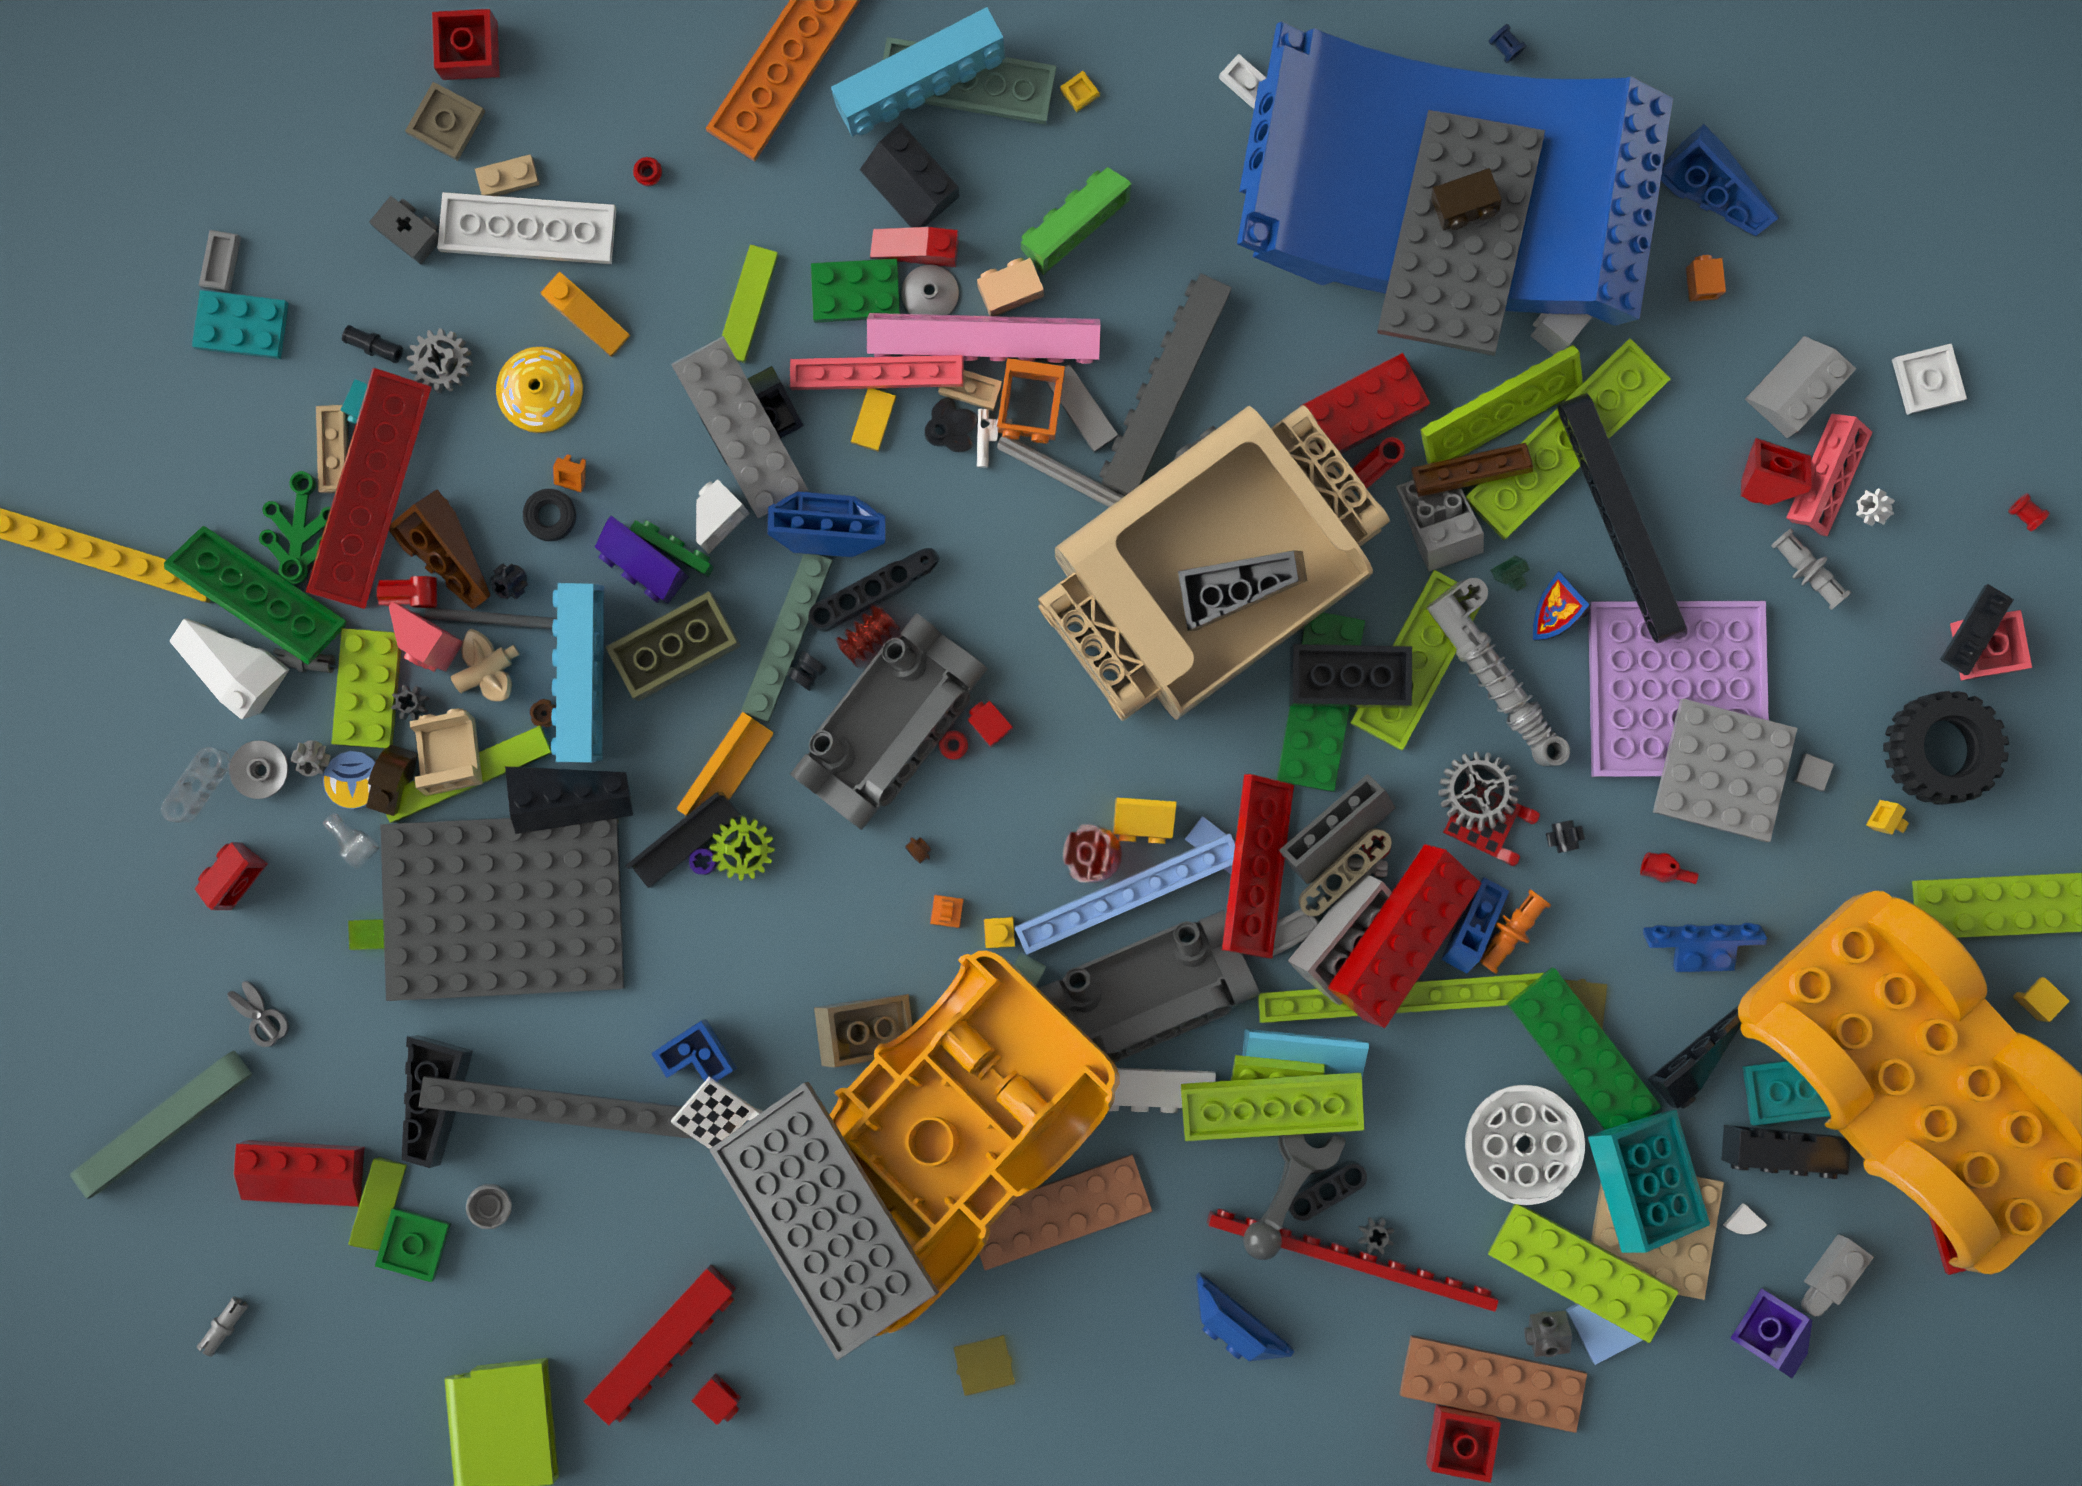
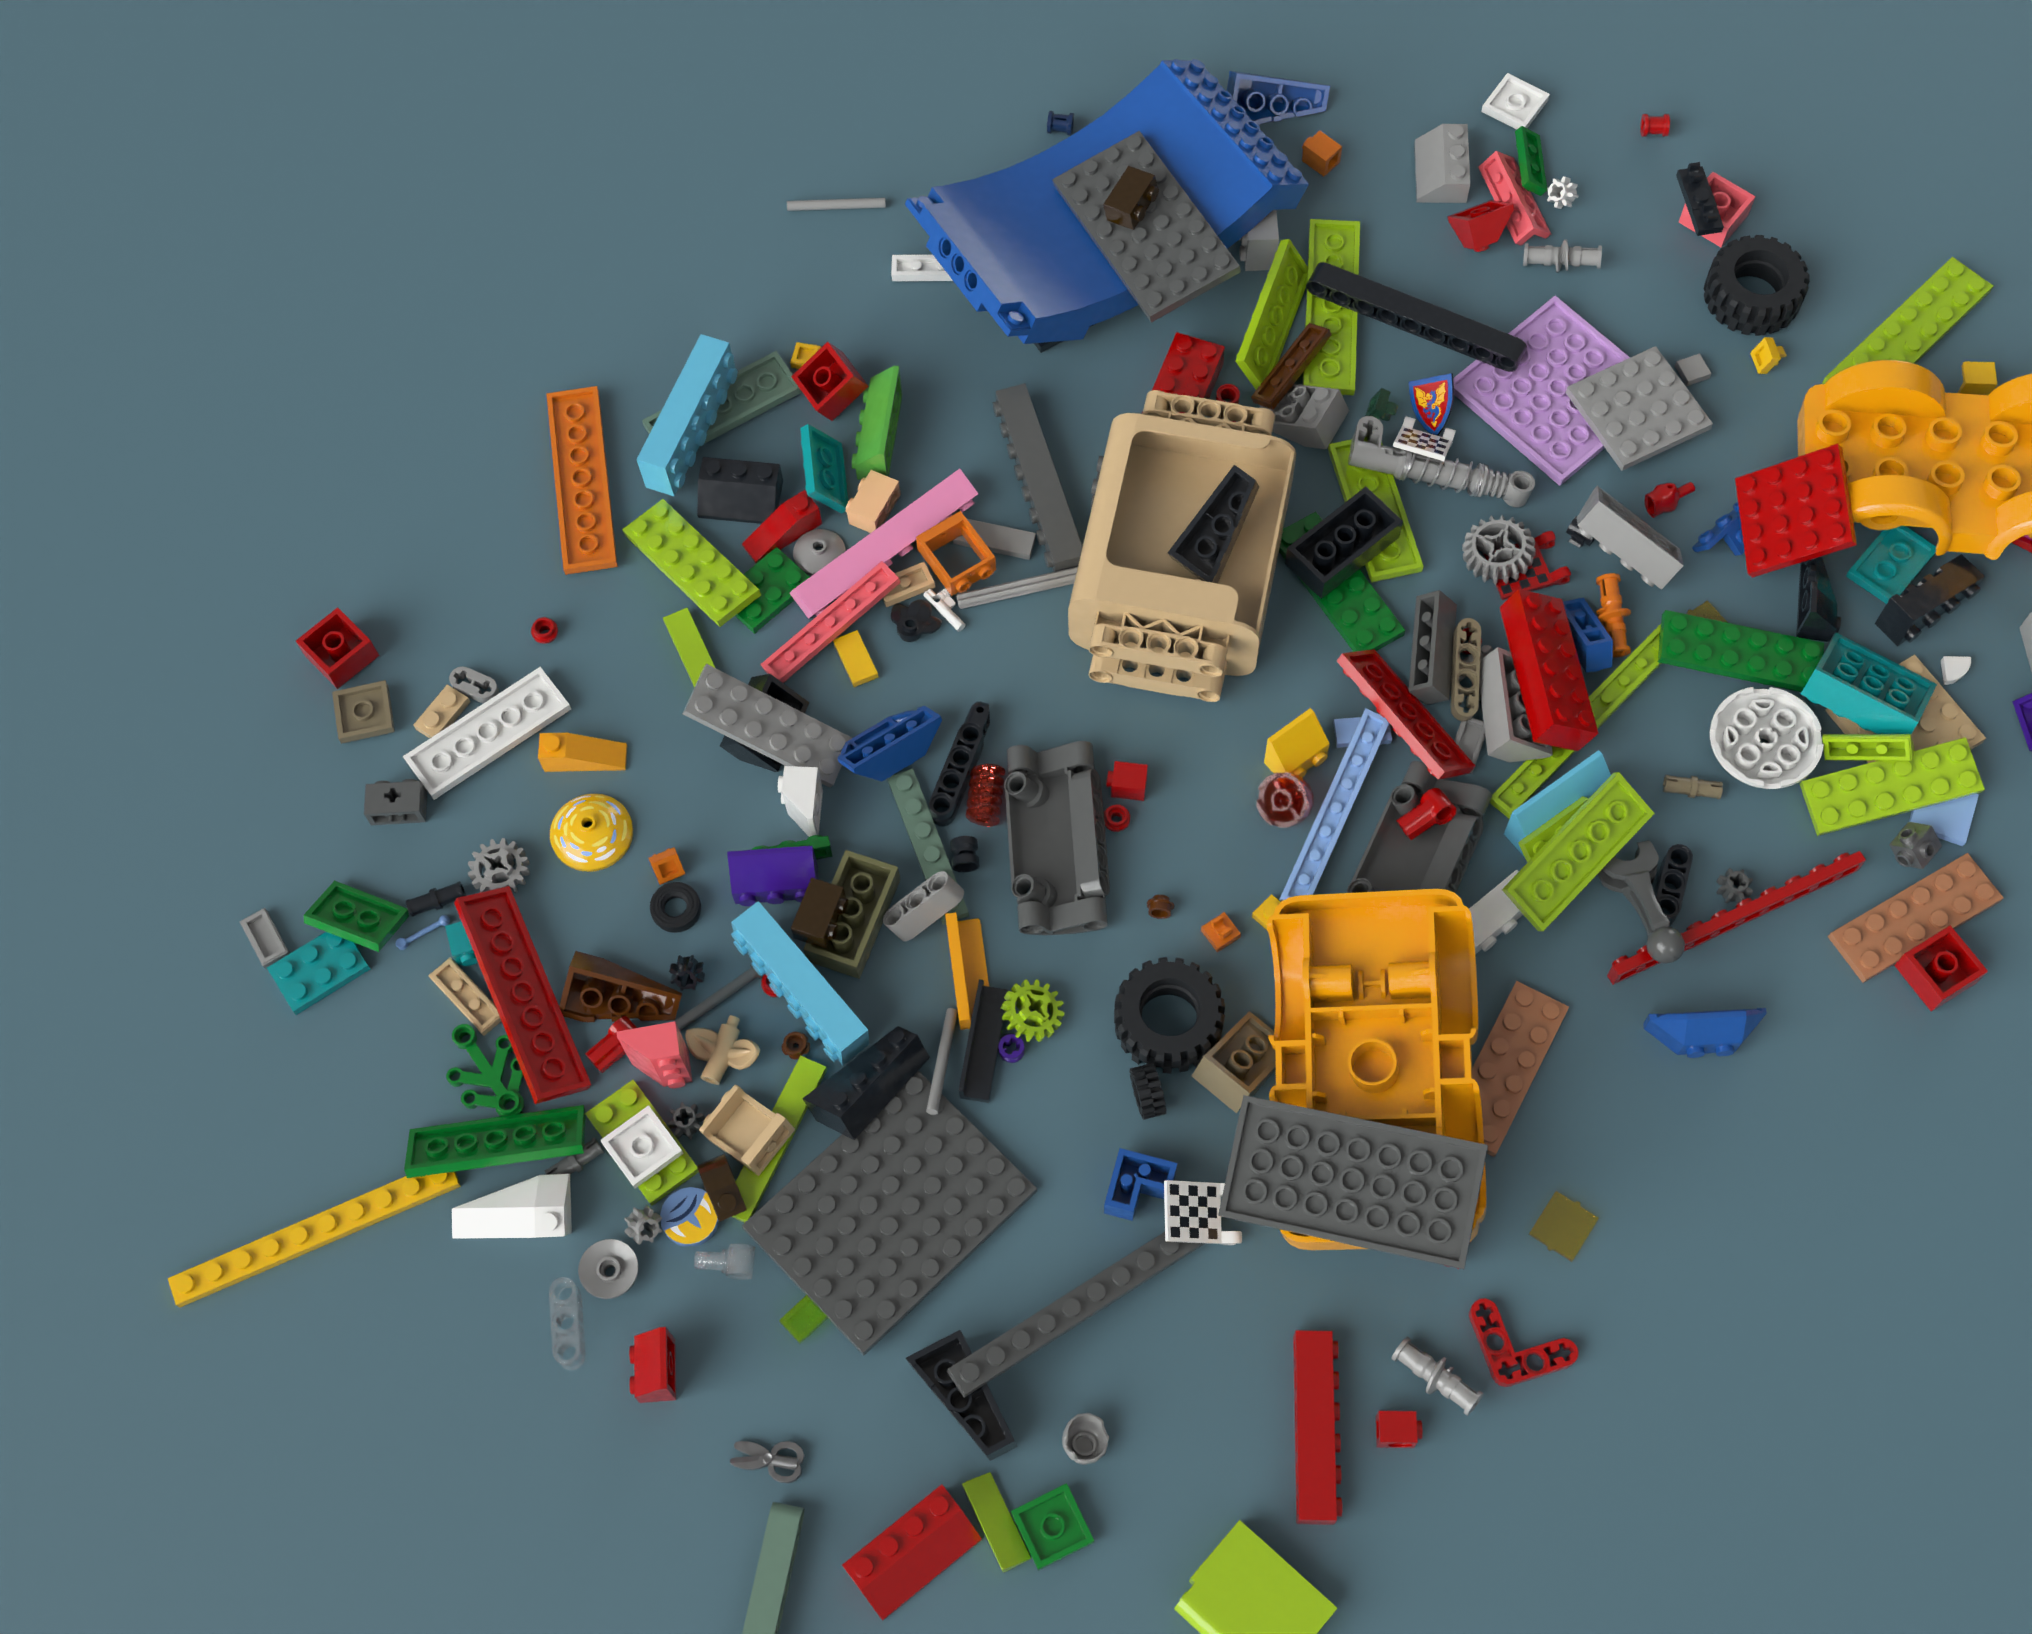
camera: 40 degrees left, 20 degrees down
none -> green plate [303,880,409,952]
none -> medium blue hinge [395,915,450,950]
none -> light grey beam [449,666,499,704]
none -> white plate [600,1105,684,1189]
none -> lime plate [622,499,761,627]
none -> red brick [791,341,869,421]
none -> dark brown brick [791,877,848,949]
none -> teal plate [800,424,848,514]
none -> light grey beam [883,871,964,941]
none -> light grey bar [926,1008,958,1115]
none -> black tyre [1114,957,1225,1074]
none -> black tyre [1129,1063,1166,1120]
none -> light grey piece [1392,1336,1484,1416]
none -> white flag [1393,416,1456,461]
none -> red piece [1396,788,1457,840]
none -> red beam [1469,1298,1578,1387]
none -> green plate [1515,126,1548,196]
none -> light grey slope [1577,485,1684,590]
none -> dark tan pin [1663,775,1723,799]
none -> red plate [1735,444,1857,578]
none -> lime slope [1822,734,1915,761]

